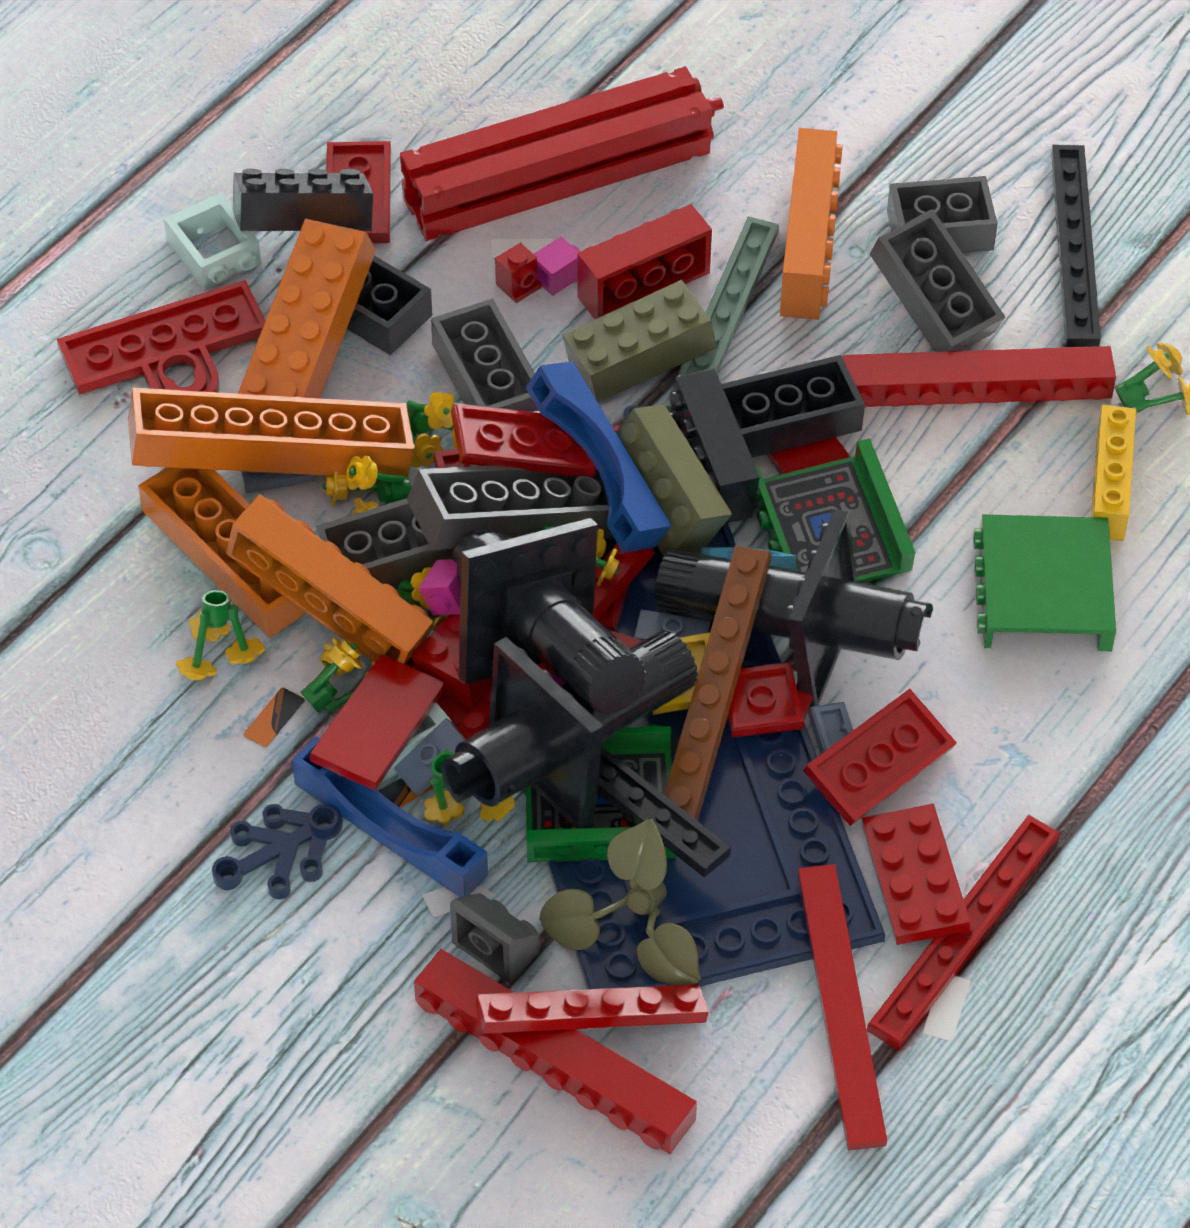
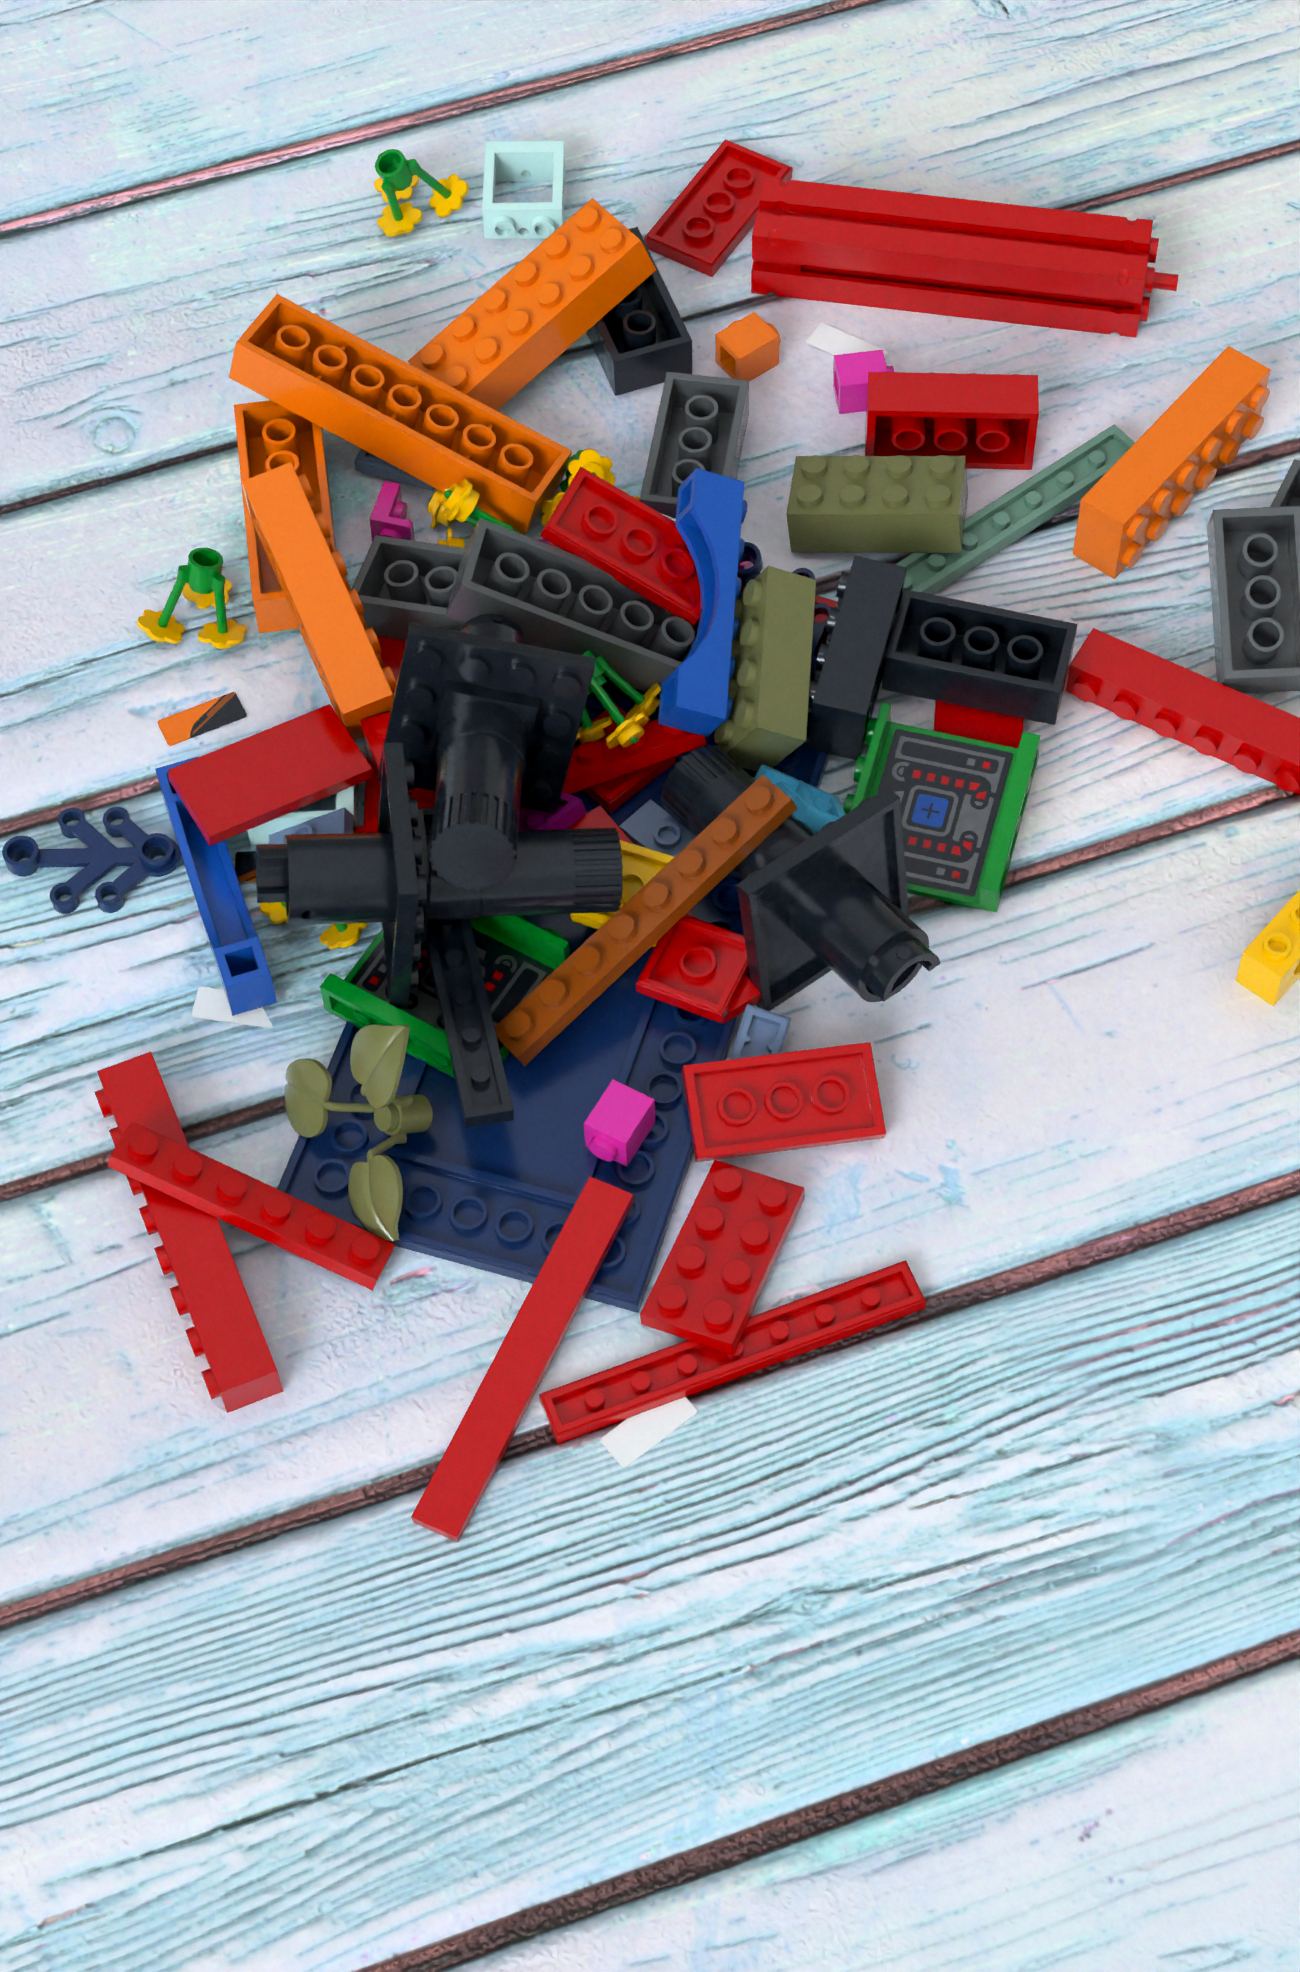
camera: 35 degrees right, 5 degrees up
red plate [57,280,266,395] -> none
black brick [233,168,373,231] -> none
plant [300,637,375,713] -> none
dark grey slope [450,893,539,984] -> none
red brick [495,242,542,303] -> none
green panel [973,514,1116,652] -> none
none -> dark pink bracket [369,481,415,542]
none -> plant [374,149,469,237]
none -> dark pink brick [584,1079,655,1167]
none -> orange brick [715,312,781,381]

